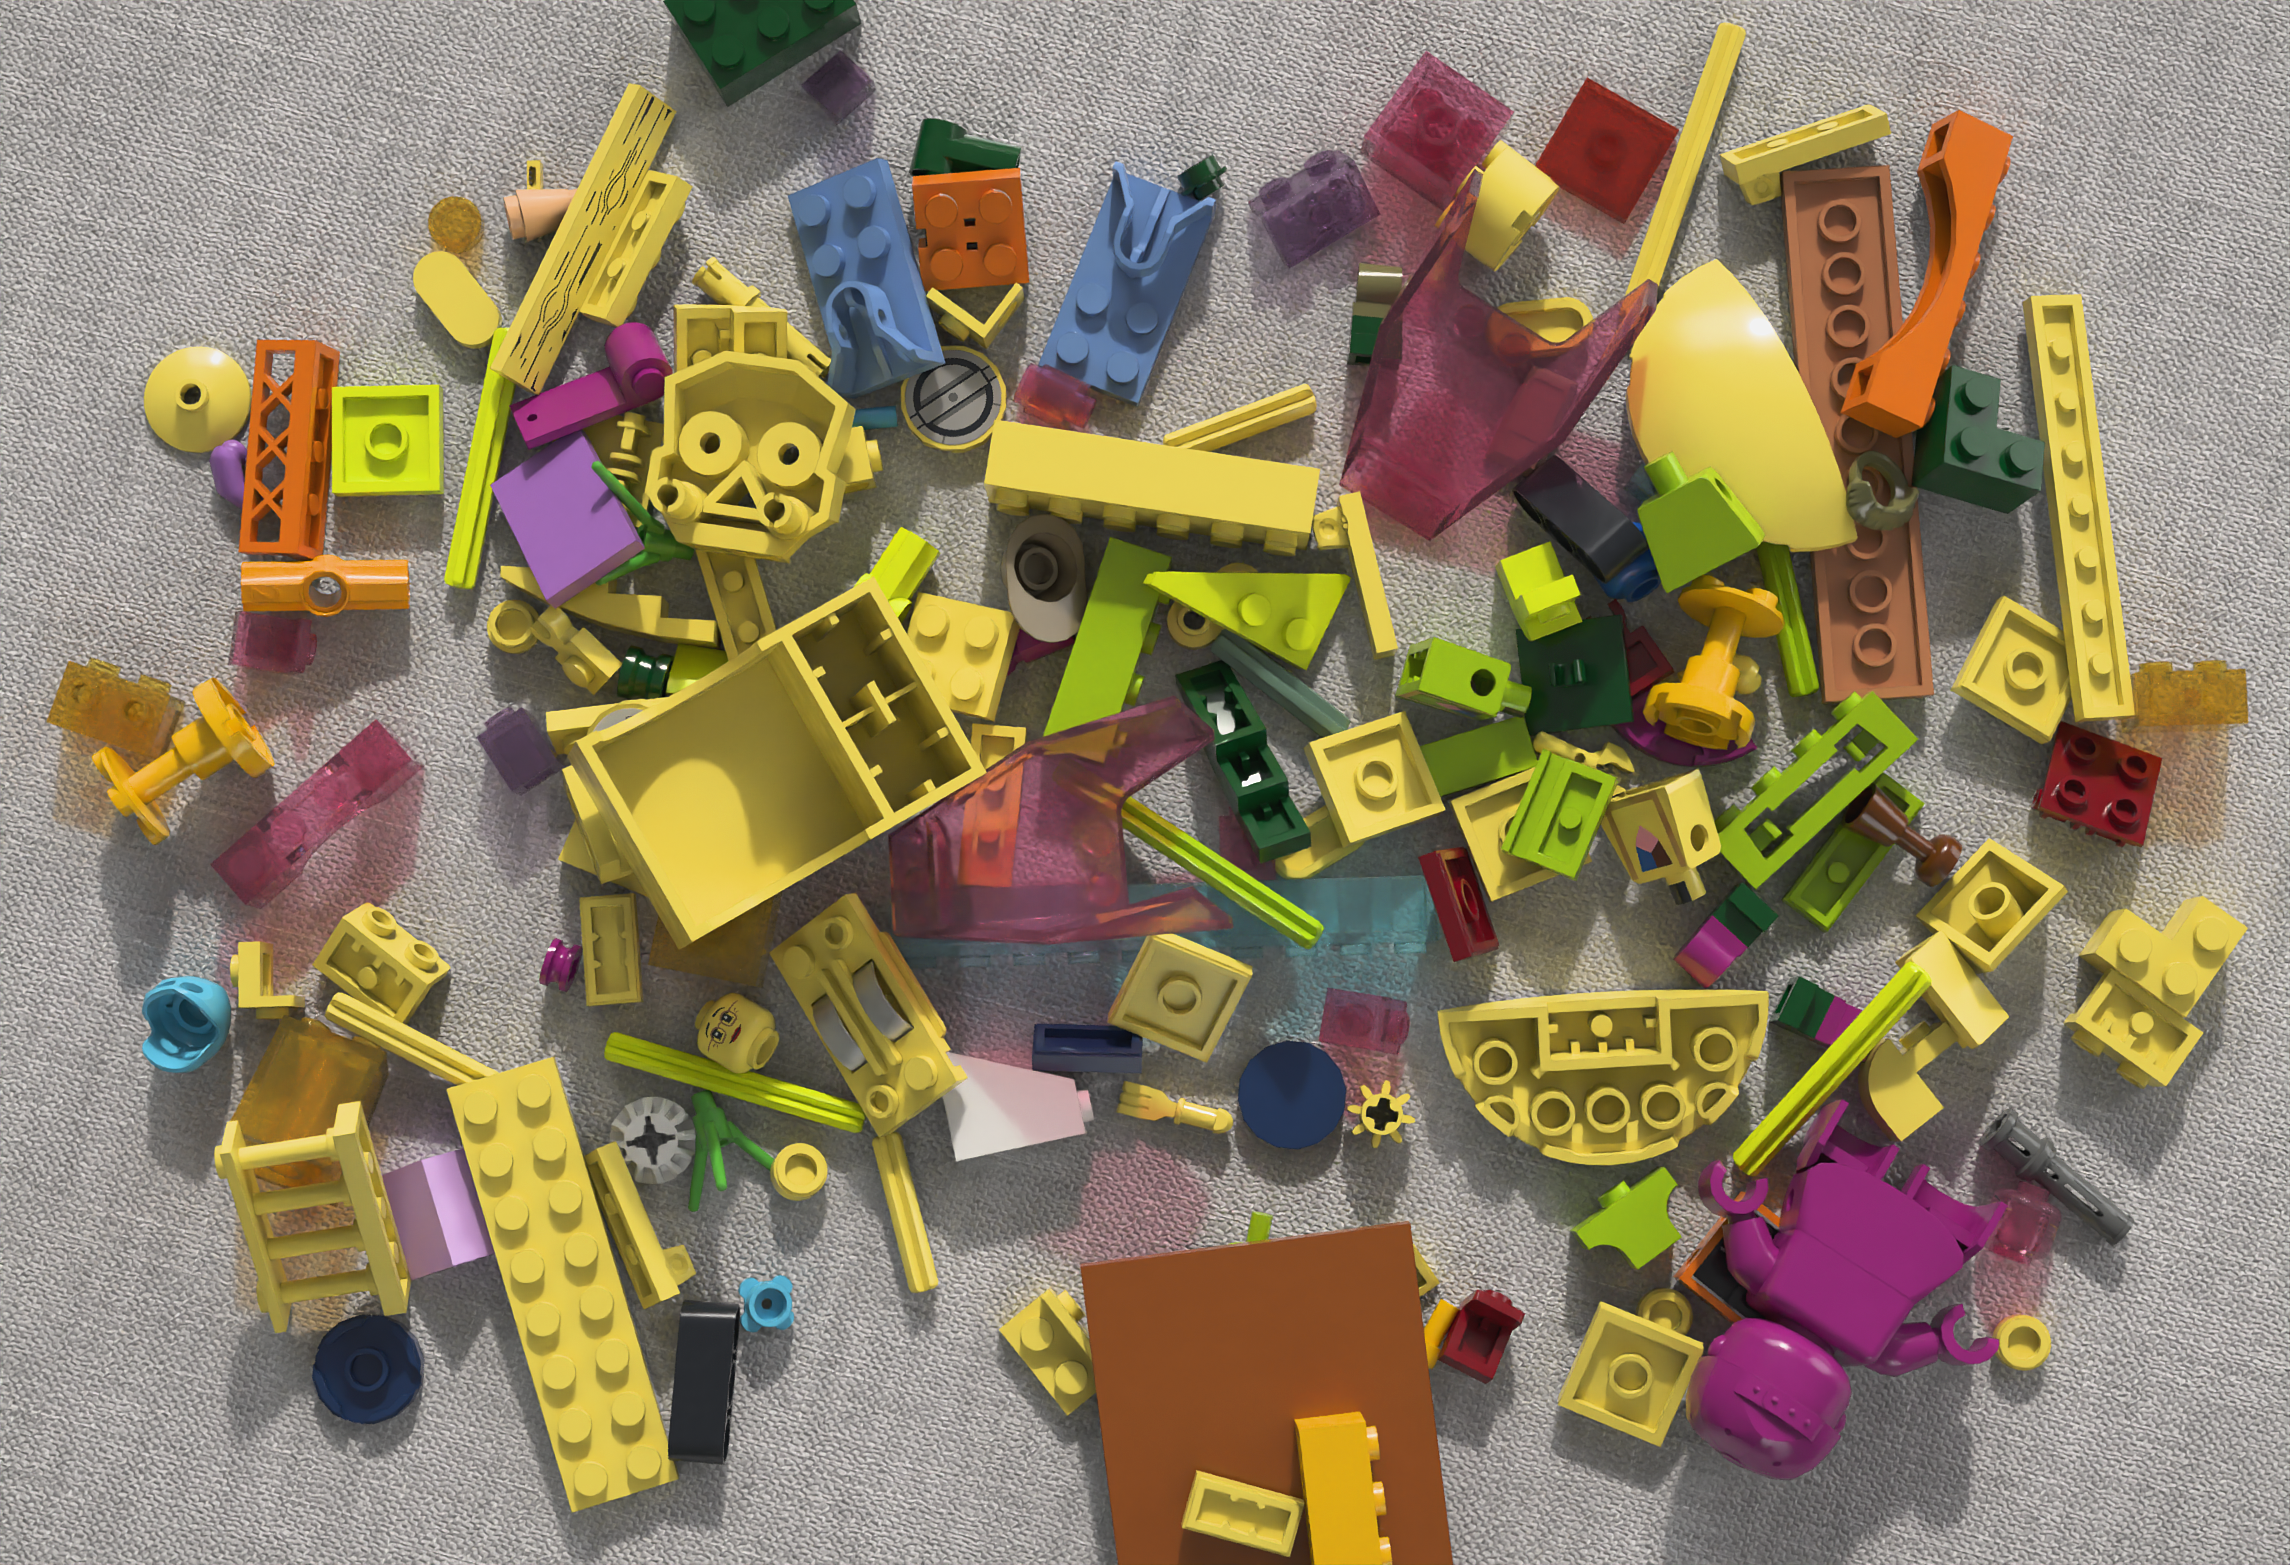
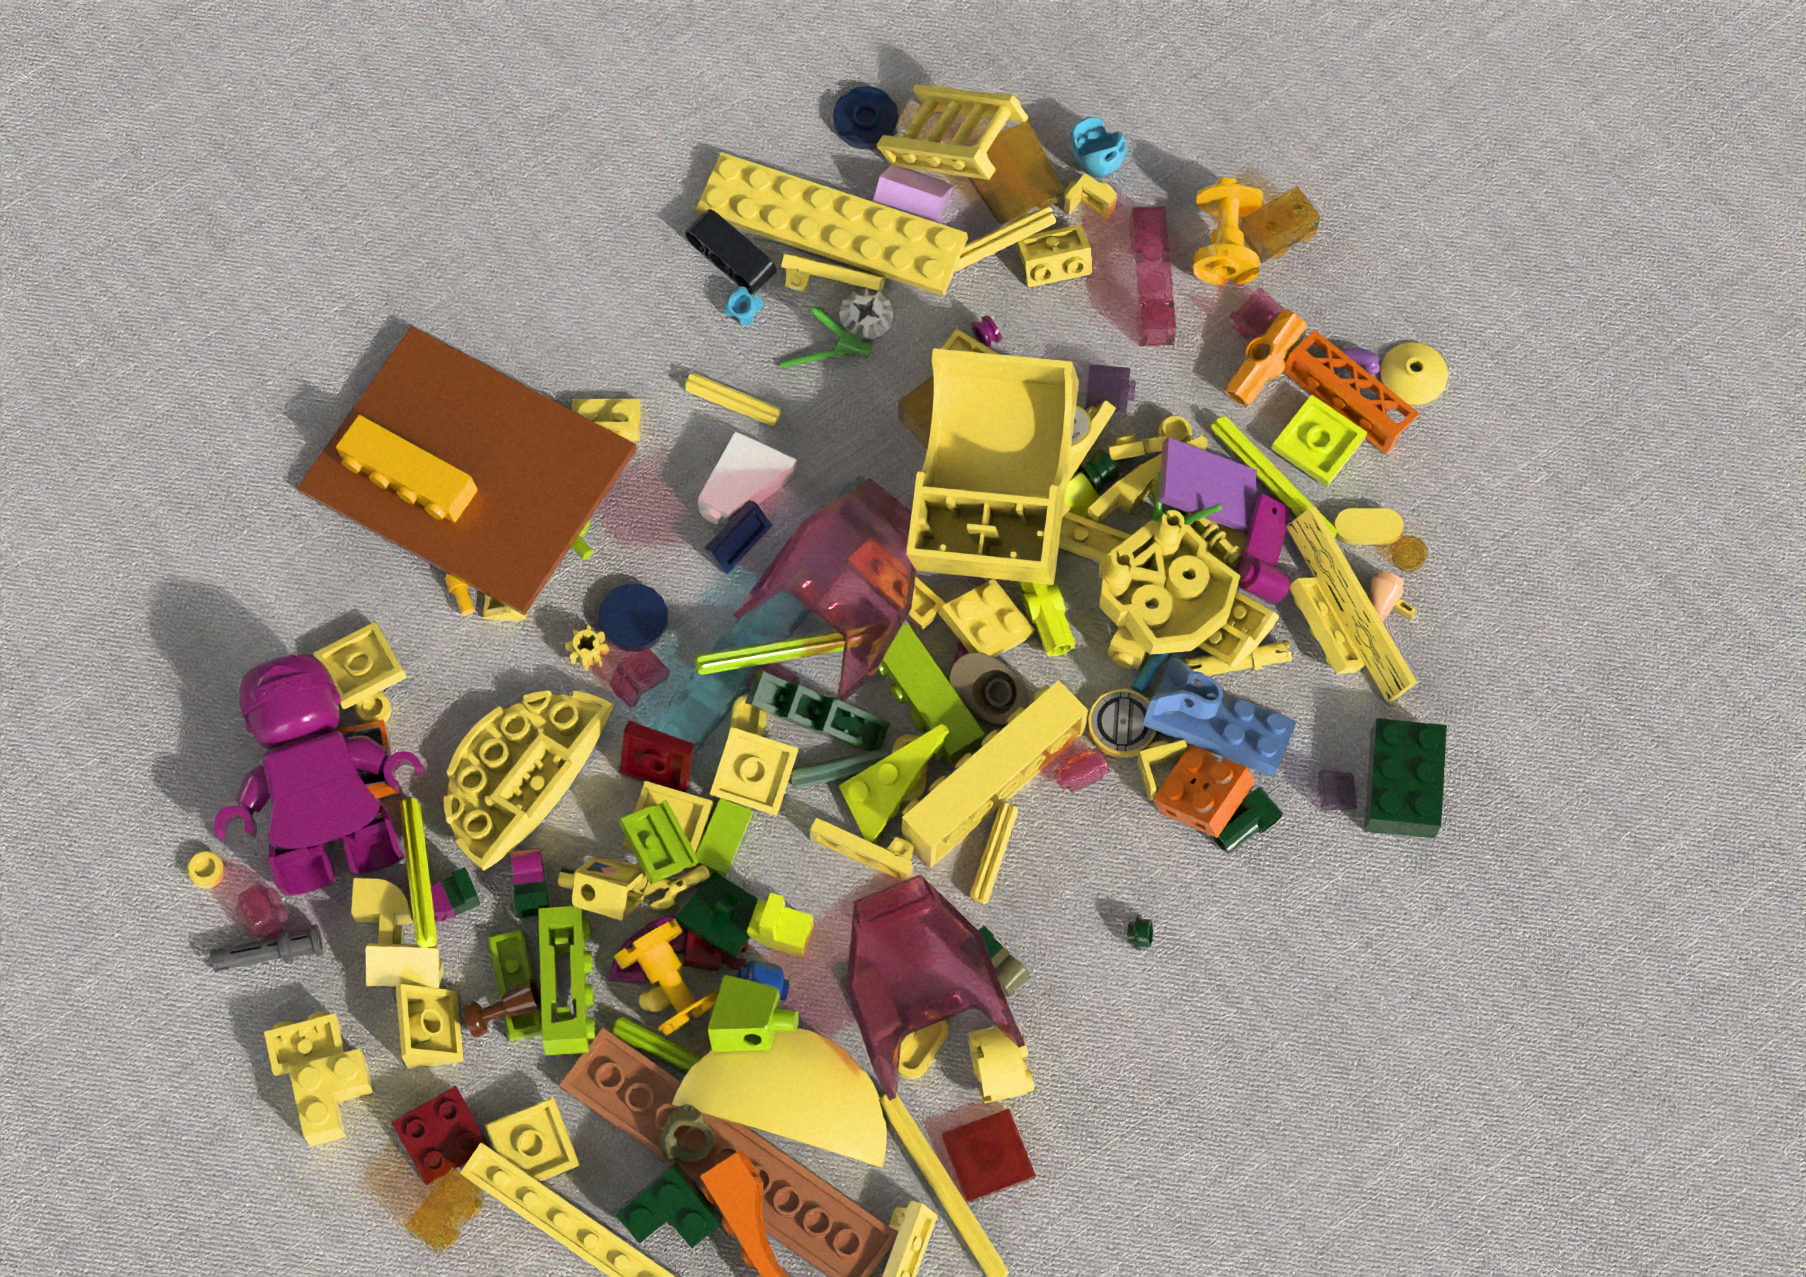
camera: 125 degrees right, 15 degrees down
neon yellow axle [604,1032,867,1133] -> none
light yellow head [695,993,779,1073] -> none
light yellow piece [769,892,968,1138] -> none
light yellow tile [770,1143,828,1201] -> none
medium blue plate [1038,161,1216,407] -> none
light yellow plate [1107,925,1252,1063] -> none
light yellow piece [1116,1081,1233,1134] -> none
light yellow plate [1181,1470,1305,1557] -> none
clear purple bracket [1248,150,1381,269] -> none
clear pink brick [1360,51,1514,212] -> none
lime torso [1395,637,1532,721] -> none
dark red bracket [1437,1290,1525,1384] -> none
black beam [1512,455,1649,584] -> none
lime brick [1570,1166,1682,1270] -> none

